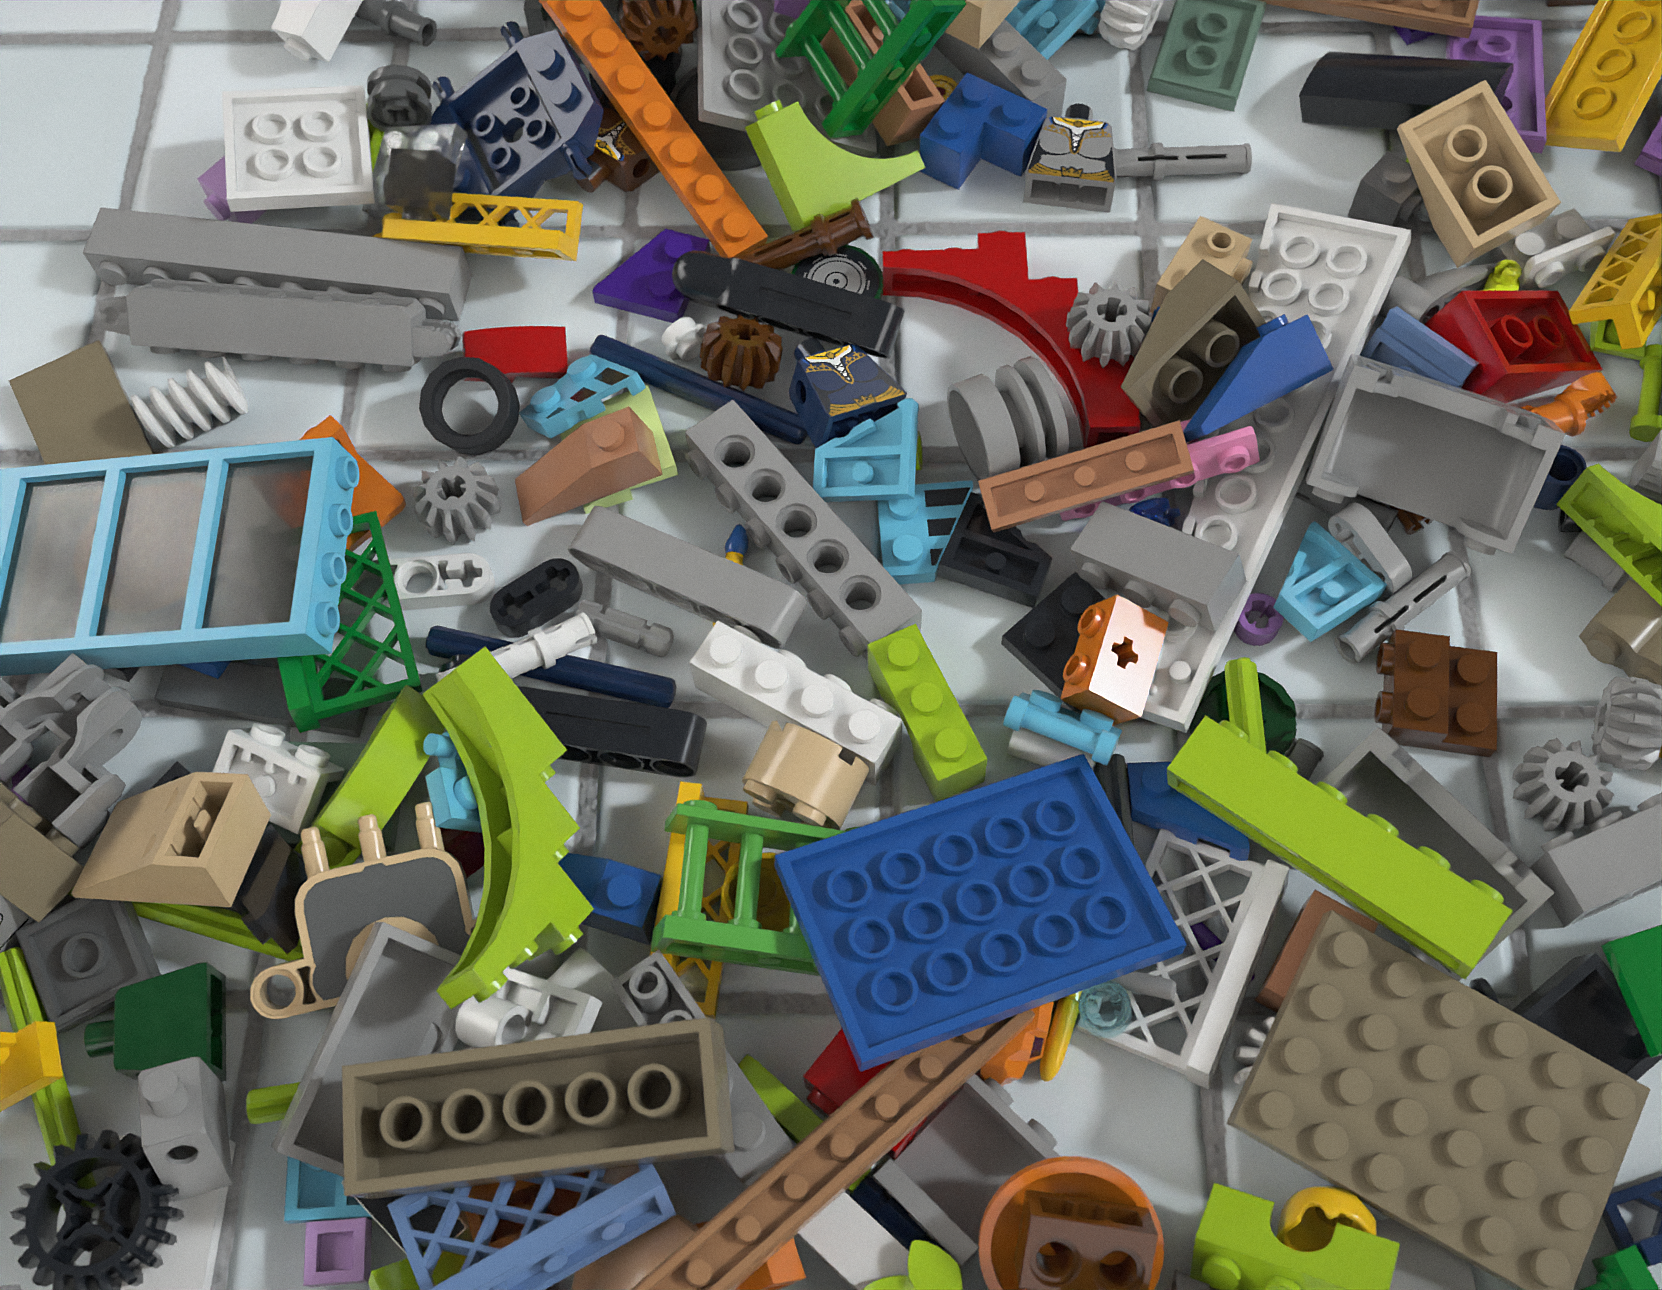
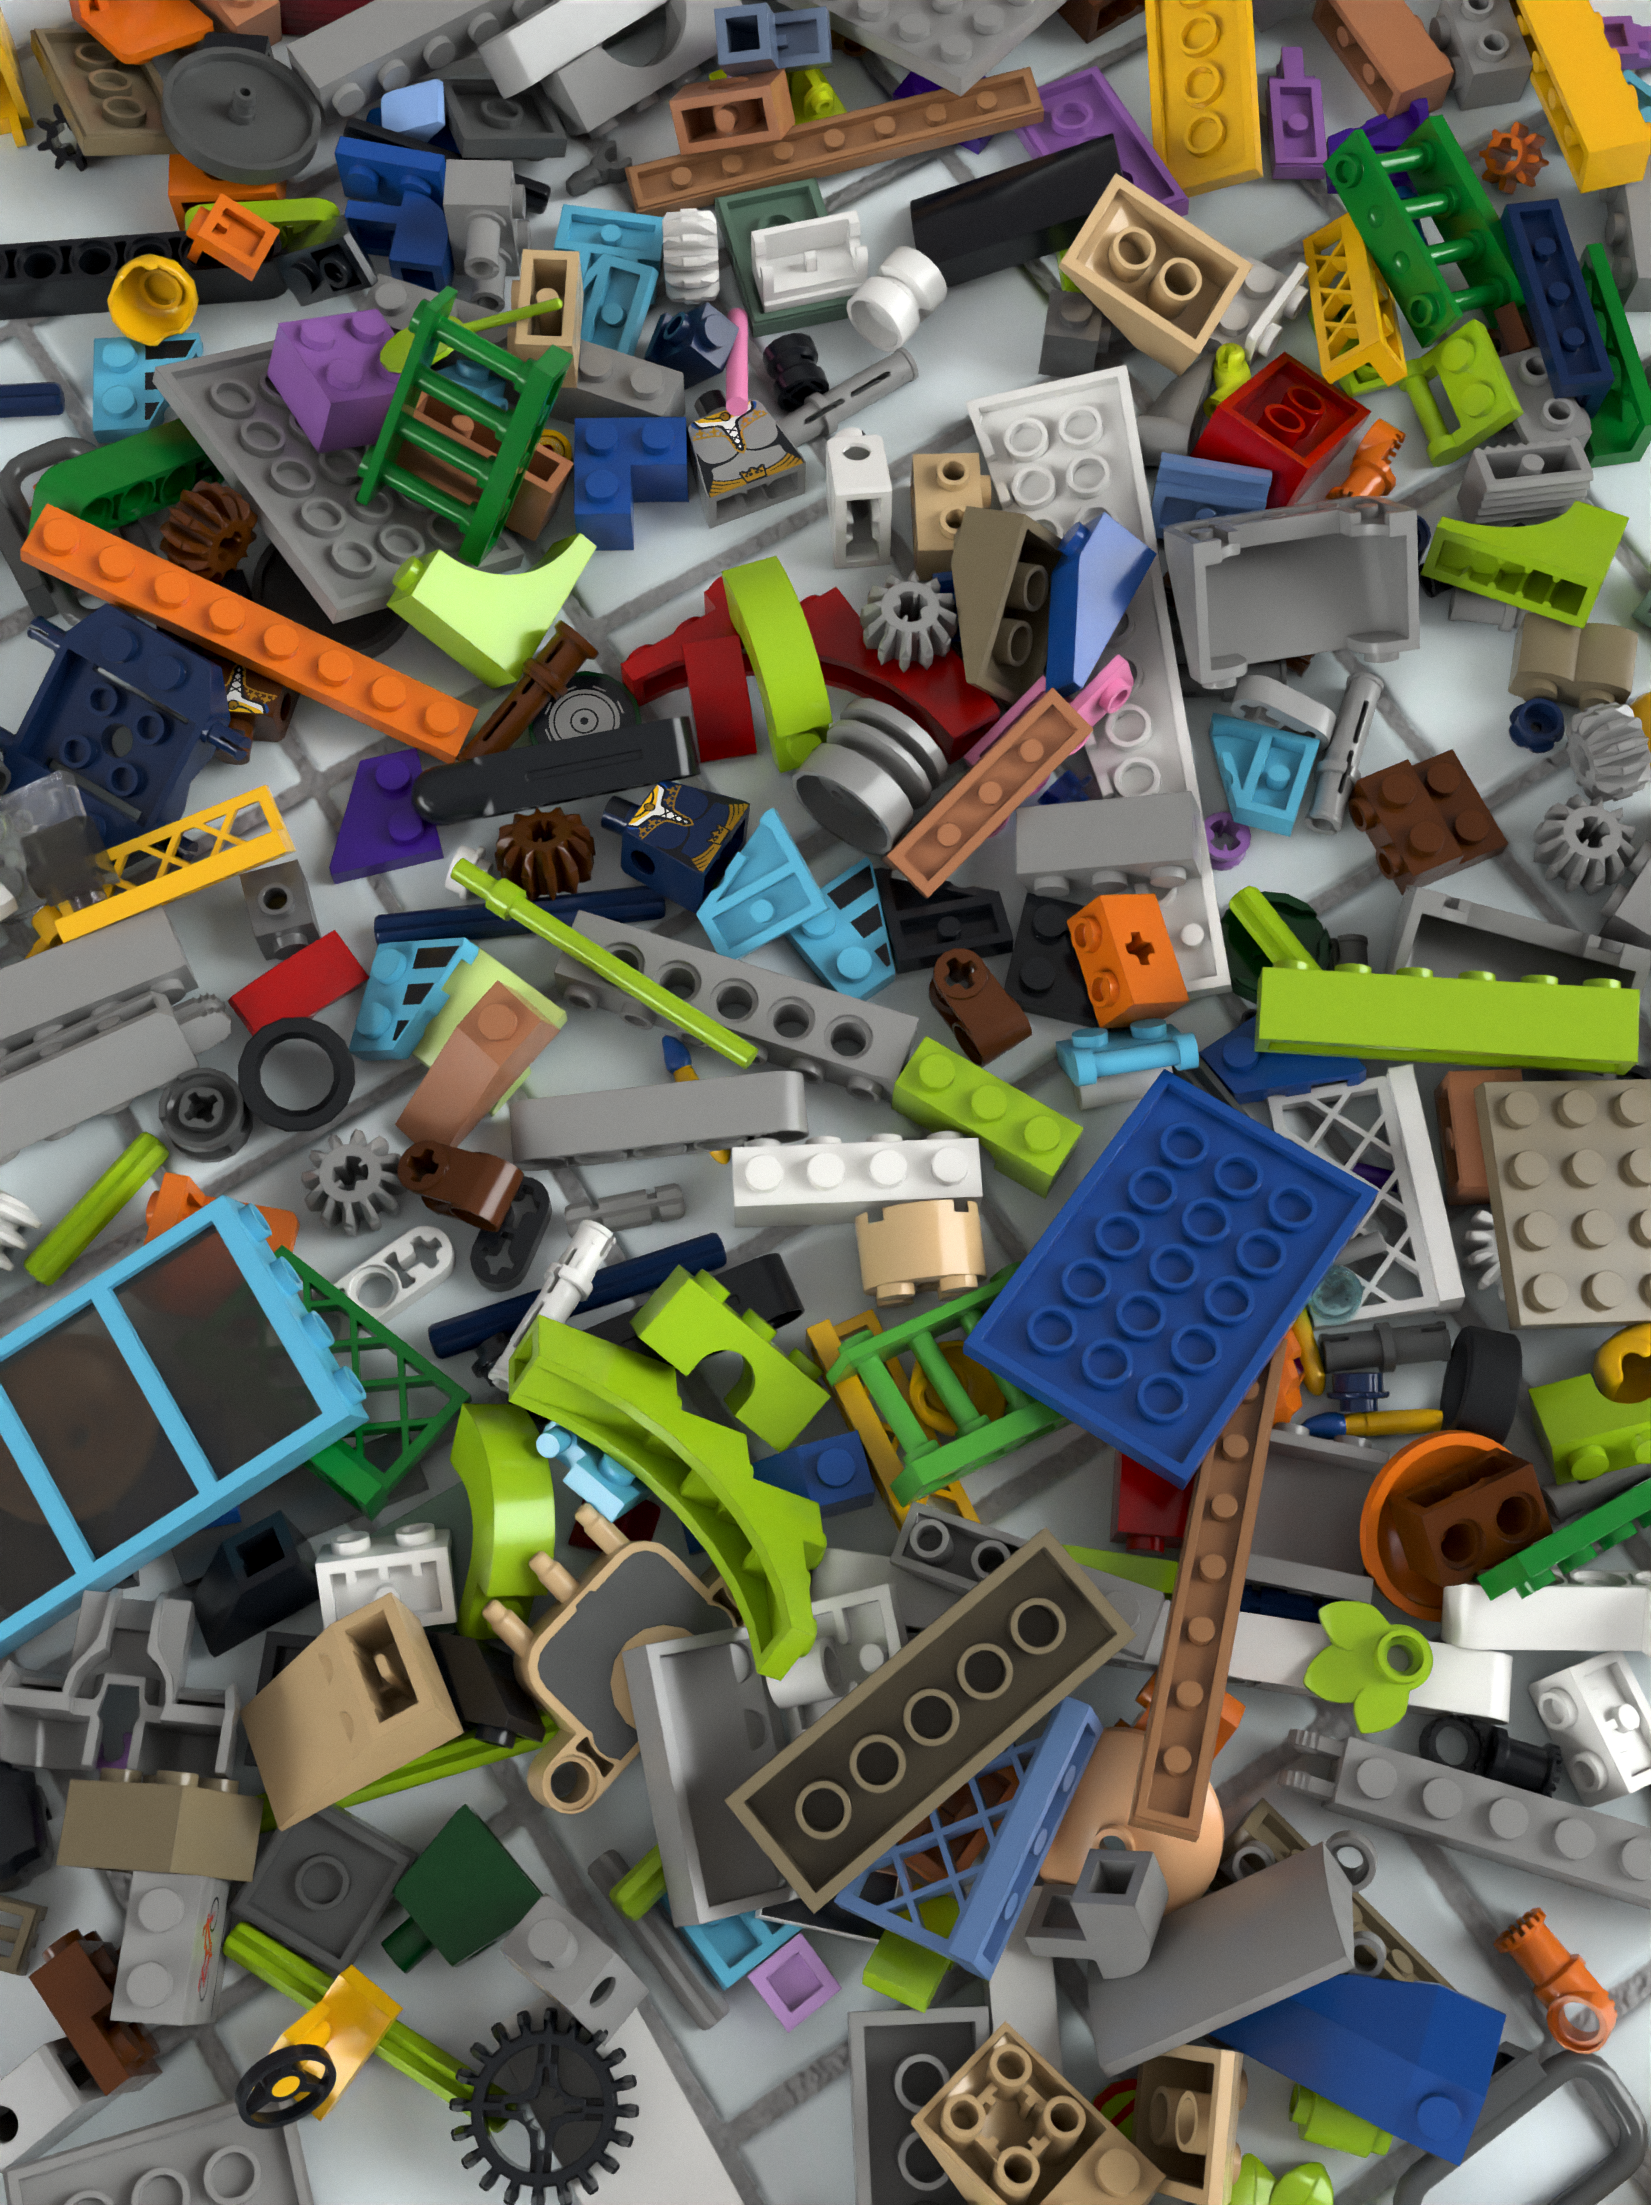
camera: 40 degrees left, 5 degrees up
none -> lime axle [23,1132,169,1286]
none -> dark grey wheel [159,1068,253,1163]
none -> black slope [191,1510,320,1658]
none -> flat silver brick [239,859,321,961]
none -> reddish brown piece [397,1140,524,1232]
none -> lime bar [450,858,758,1069]
none -> light grey axle [588,1849,730,2031]
none -> lime arch [629,1265,831,1453]
none -> dark blue brick [643,302,739,390]
none -> red slope [681,634,757,764]
none -> lime arch [721,556,833,773]
none -> bright pink bar [726,308,748,416]
none -> white hinge [751,210,868,313]
none -> black wheel [763,333,829,412]
none -> white torso [826,427,892,569]
none -> white wheel [846,246,947,352]
none -> reddish brown piece [928,948,1032,1068]
none -> yellow piece [1301,1409,1443,1440]
none -> dark grey pin [1318,1321,1451,1374]
none -> dark blue plate [1327,1372,1390,1412]
none -> black tyre [1440,1326,1522,1445]
none -> dark blue plate [1508,698,1565,753]

